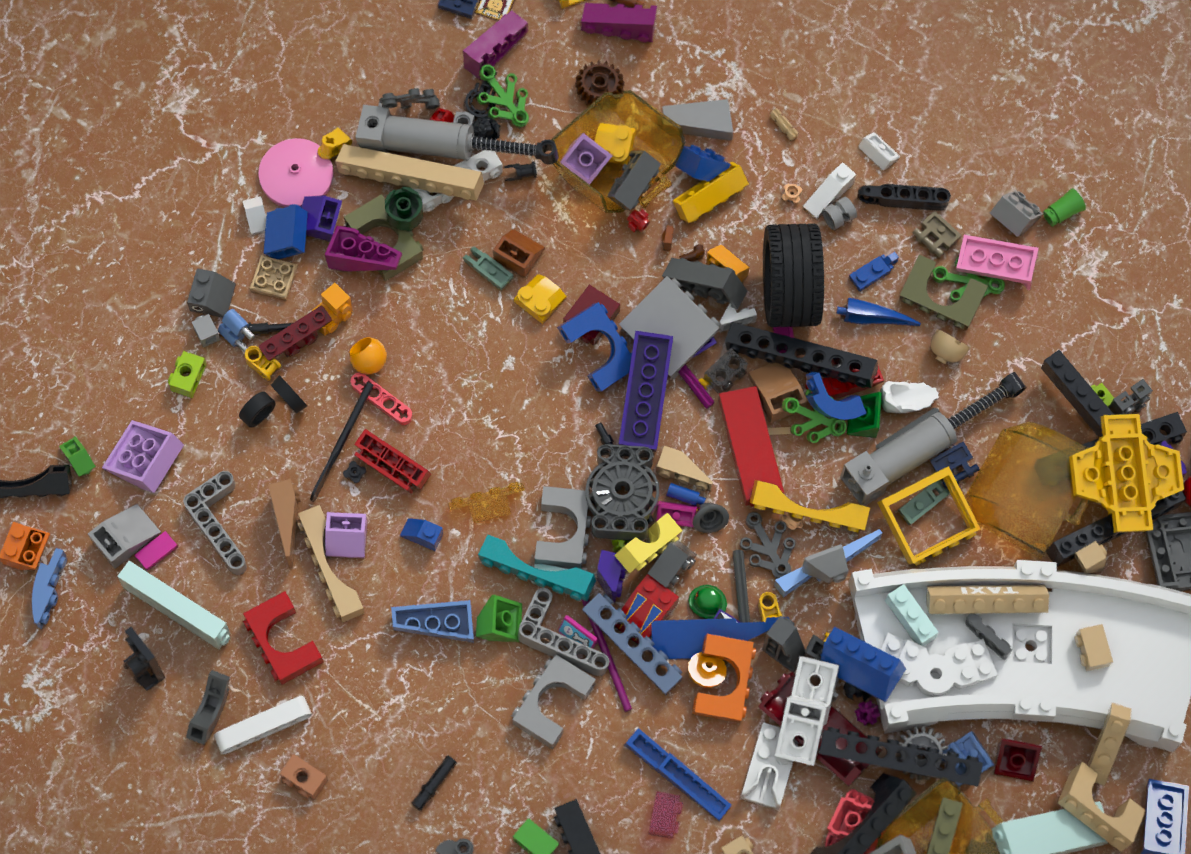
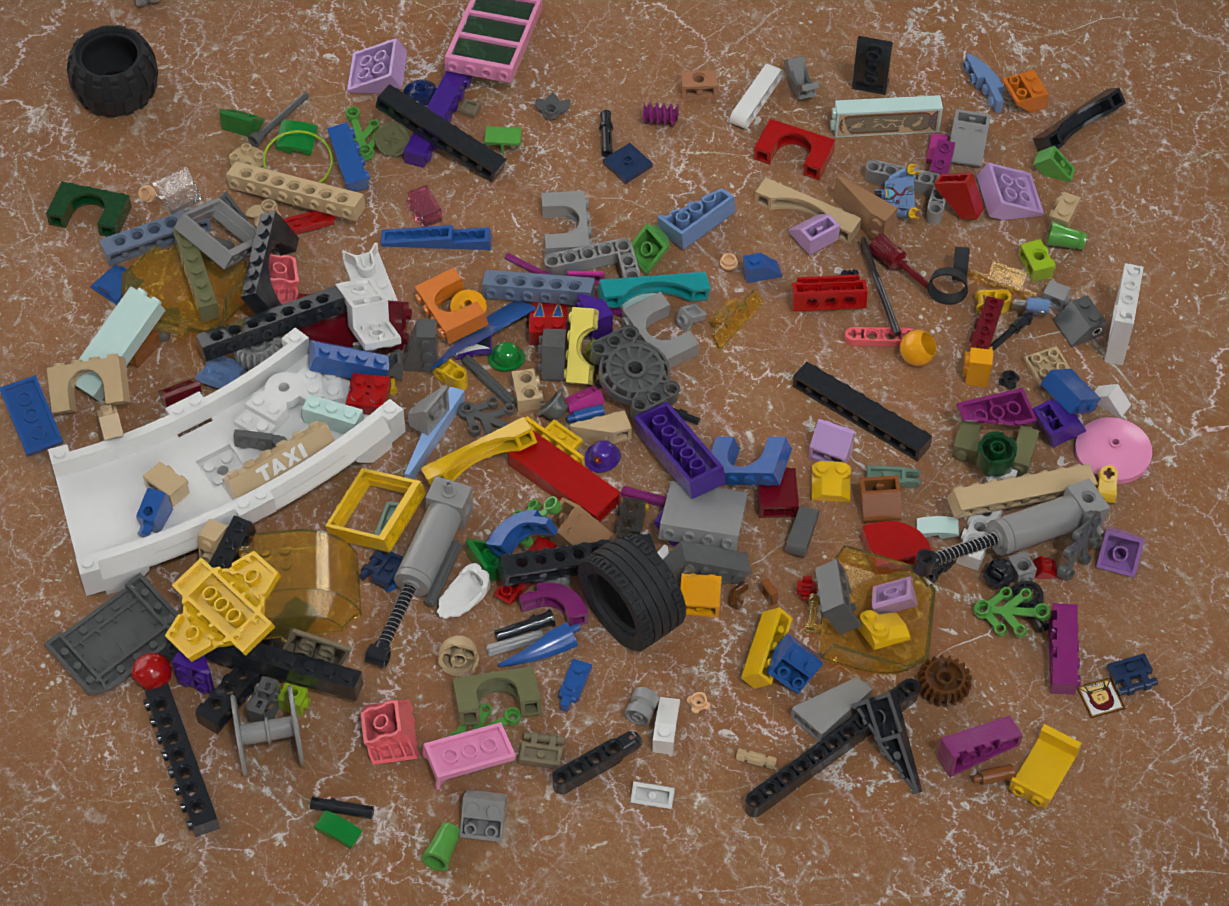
camera: 145 degrees right, 15 degrees down
none -> blue torso [136,488,173,538]
none -> light grey piece [231,685,305,777]
none -> dark tan slope [279,628,352,665]
none -> black pin [310,796,374,819]
none -> green slope [313,810,363,849]
none -> red piece [346,373,391,415]
none -> coral slope [360,699,420,765]
none -> light grey axle [486,630,544,656]
none -> black pin [494,609,556,642]
none -> tan brick [511,368,543,413]
none -> magenta arch [519,583,588,626]
none -> yellow bracket [525,416,585,466]
none -> dark purple hat [585,440,621,473]
none -> dark blue plate [603,143,653,184]
none -> magenta piece [643,102,679,126]
none -> light grey bracket [675,303,707,332]
none -> light nougat plate [720,253,738,270]
none -> black beam [745,678,920,817]
none -> dark grey beam [786,505,820,558]
none -> black brick [793,361,932,462]
none -> lavender slope [808,419,855,463]
none -> black wedge [852,690,922,794]
none -> red brick [860,521,932,575]
none -> dark red piece [869,233,929,289]
none -> medium blue torso [874,164,921,220]
none -> light aqua slope [917,516,959,539]
none -> magenta brick [930,139,955,174]
none -> red slope [934,173,984,220]
none -> clear yellow bracket [968,260,1038,299]
none -> black plate [998,370,1020,389]
none -> bright green plant [1046,221,1087,251]
none -> tan brick [1048,192,1081,230]
none -> medium lavender slope [1096,526,1145,577]
none -> white window [1104,263,1144,365]

